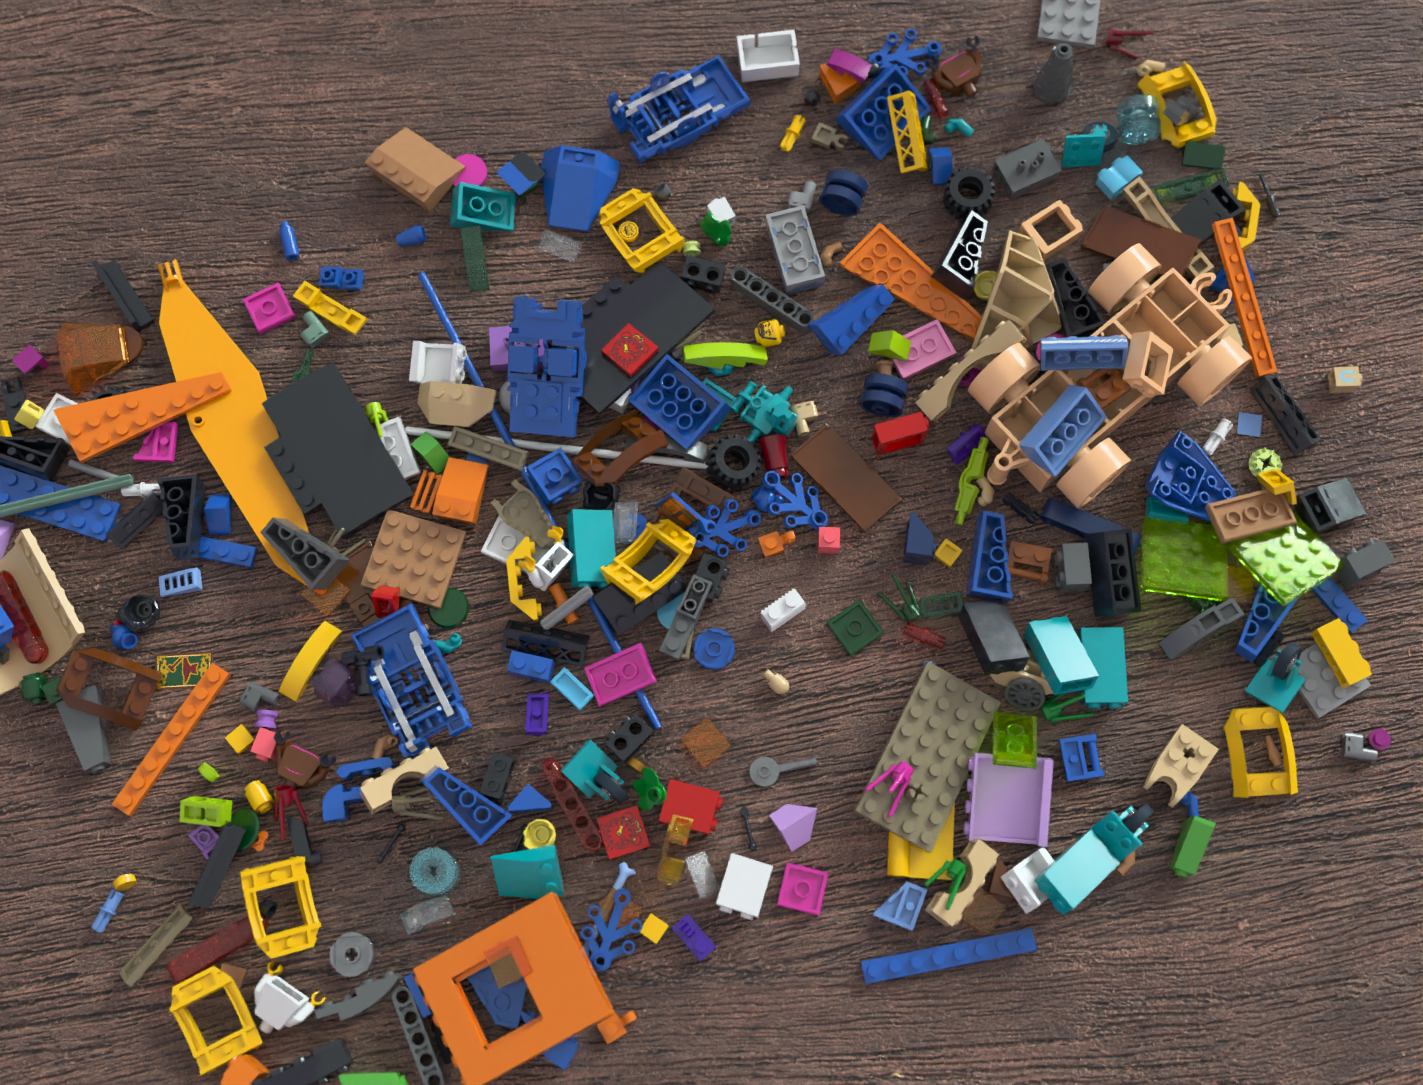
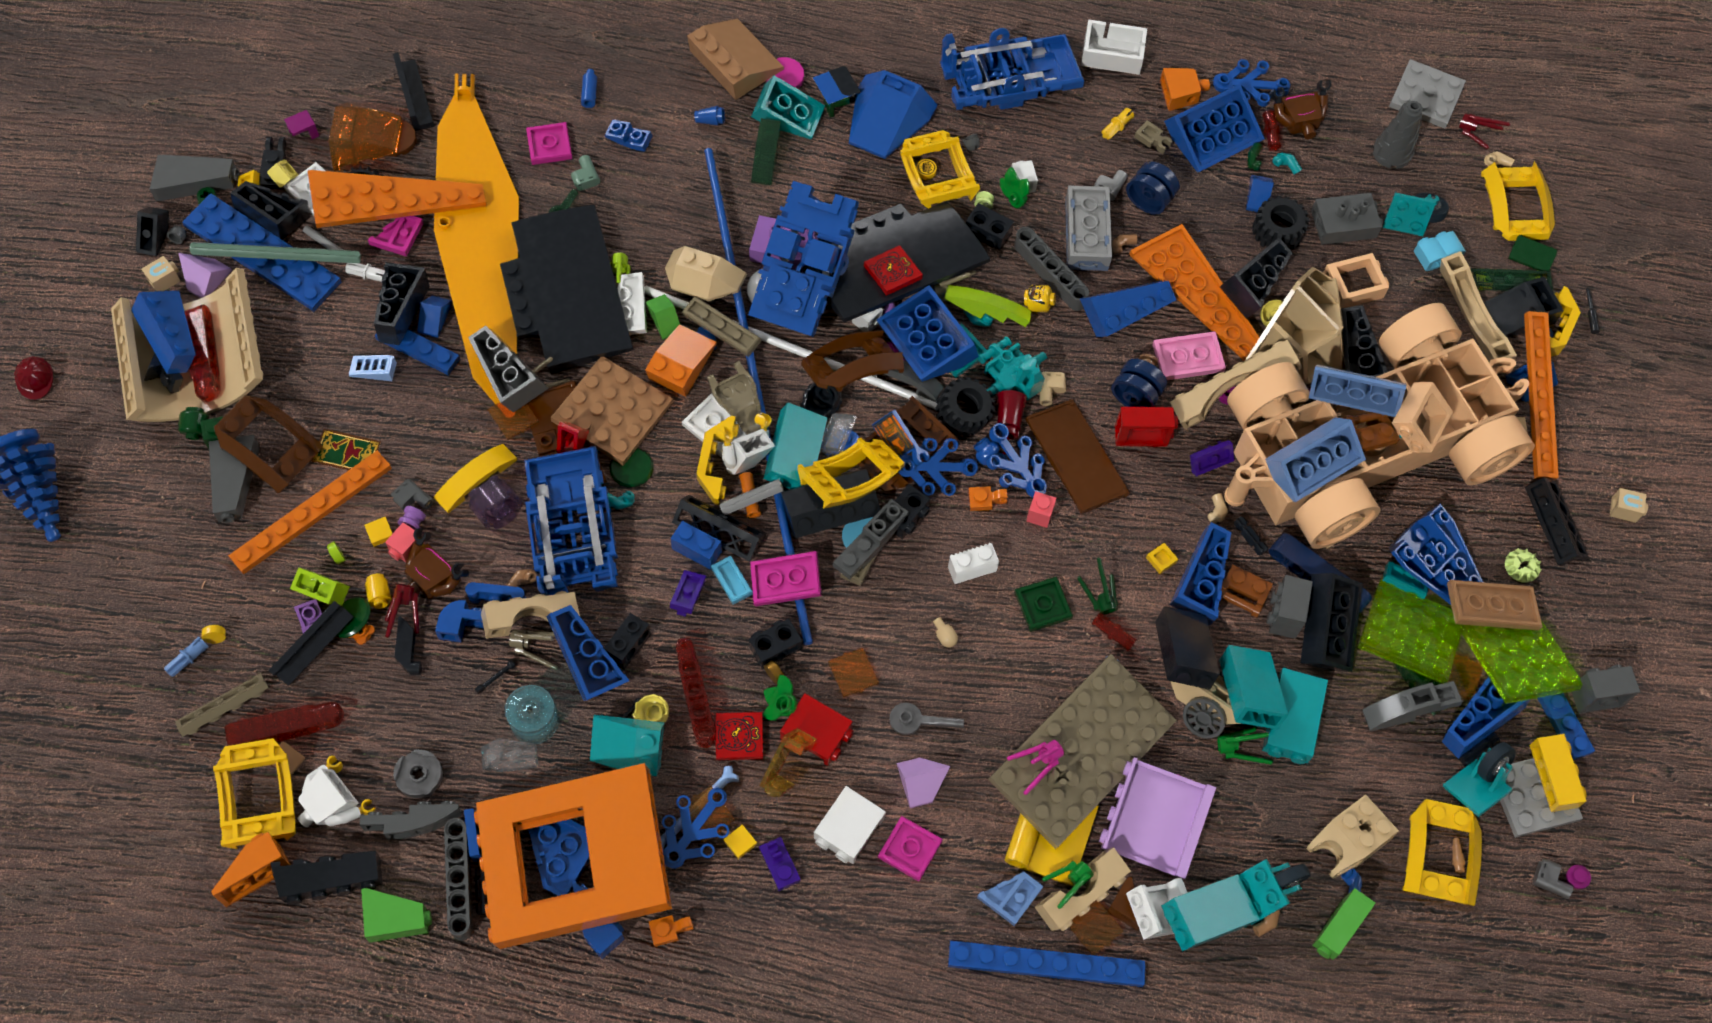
camera: 10 degrees right, 10 degrees down
black plate [106,492,164,549] -> none
blue animal [110,619,138,650] -> none
black hair [116,595,160,632] -> none
yellow wedge [240,856,321,959] -> none
black hinge [258,899,278,919] -> none
yellow slope [293,281,368,335] -> none
black bar [341,645,384,697] -> none
white panel [409,341,467,384] -> none
orange tile [410,470,443,515] -> none
clear orange piece [484,936,533,988] -> none
blue slope [508,784,553,813] -> none
blue plate [526,448,583,506] -> none
clear slope [538,229,583,263] -> none
teal plate [561,739,628,804] -> none
clear slope [684,851,720,900] -> none
blue tile [693,628,735,670] -> none
black hinge [740,807,757,851] -> none
black hinge [804,89,821,106] -> none
magenta slope [826,49,872,83] -> none
black hinge [868,62,881,79] -> none
lime slope [868,330,912,362] -> none
yellow fence [887,91,928,174] -> none
dark blue slope [902,512,937,566] -> none
clear green slope [920,591,964,618] -> none
lime piece [955,437,989,526] -> none
clear neon green slope [991,712,1037,769] -> none
blue plate [1058,734,1104,782] -> none
reddish brown door [1081,205,1202,277] -> none
clear light blue wheel [1116,94,1162,144] -> none
dark grey slope [1162,95,1202,125] -> none
white axle [1202,418,1233,456] -> none
medium blue sticker [1237,412,1262,437] -> none
yellow panel [1257,468,1297,505] -> none
black slope [1294,478,1367,538] -> none

